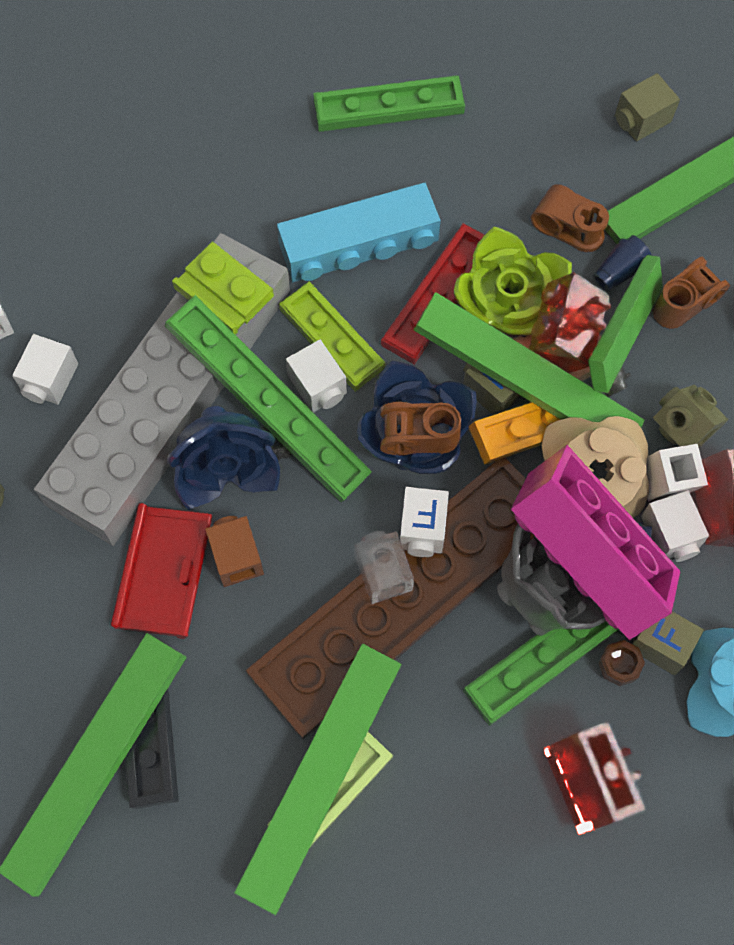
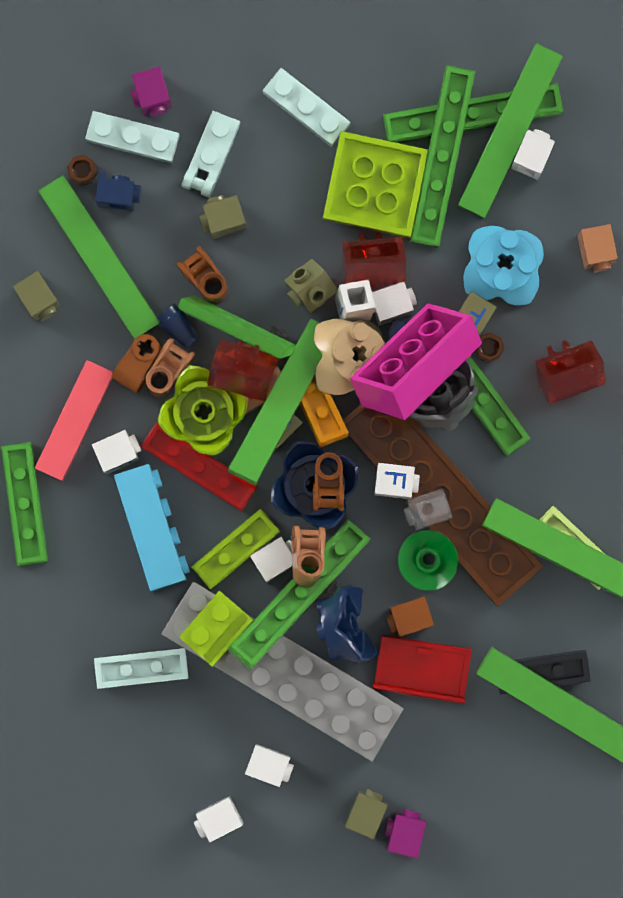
camera: 90 degrees left, 15 degrees up
none -> coral tile [35,360,113,482]
none -> white brick [92,430,141,475]
none -> light aqua plate [94,648,189,689]
none -> nougat piece [146,338,196,398]
none -> nougat piece [291,526,326,587]
none -> green dish [398,530,458,591]

